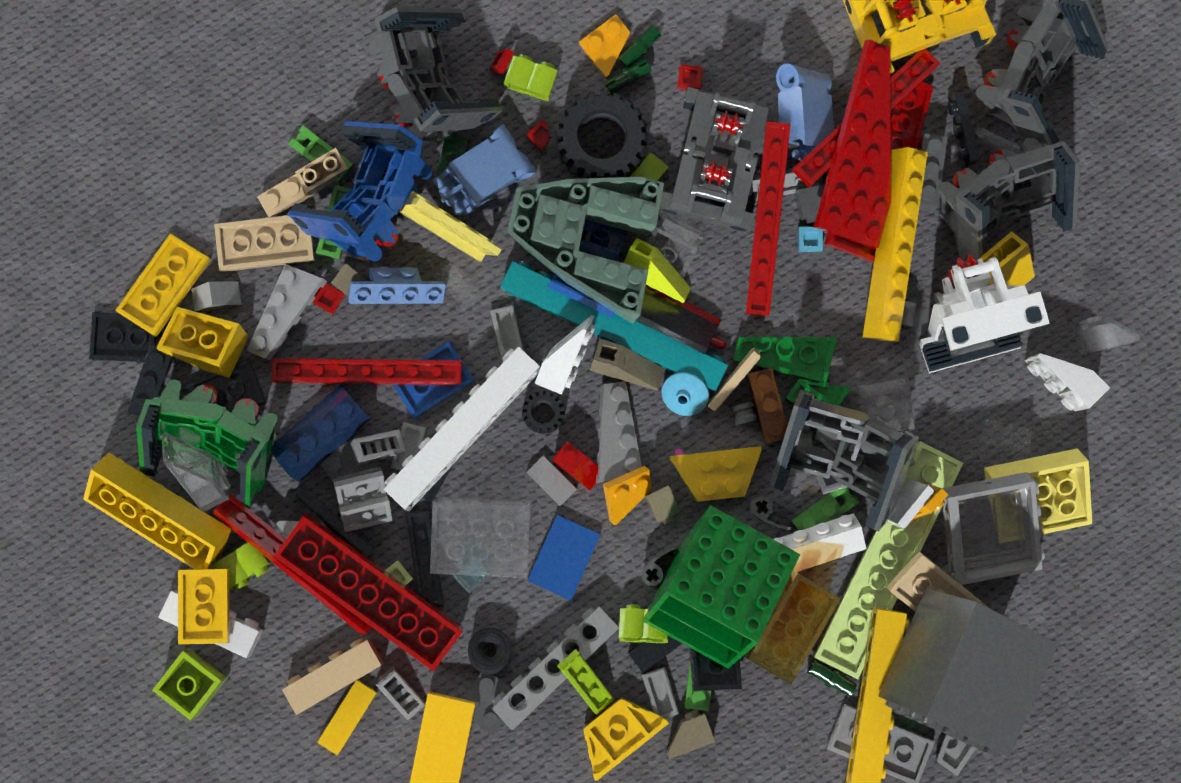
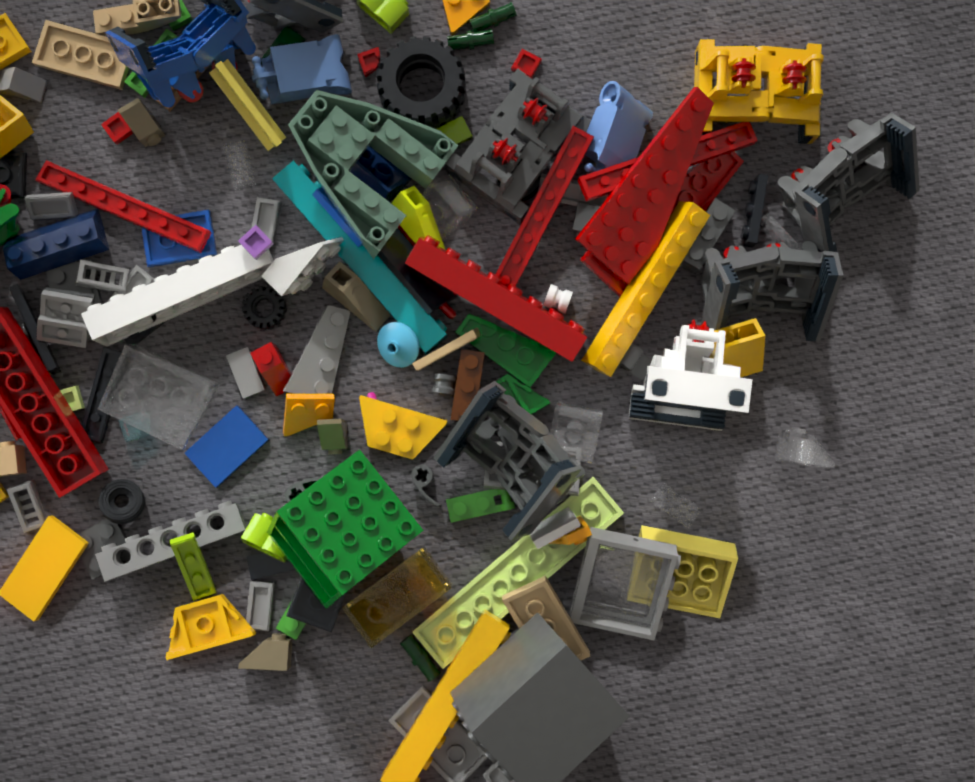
camera: 25 degrees right, 0 degrees up
light grey wing [246,264,327,360] -> none
medium blue bracket [348,267,446,304] -> none
white brick [774,513,866,574] -> none
medium azure plate [798,227,823,252] -> none
white slope [1025,353,1110,411] -> none
none -> light grey tile [24,192,78,220]
none -> medium lavender plate [238,225,273,260]
none -> red brick [405,235,587,362]
none -> white wheel [543,284,573,314]

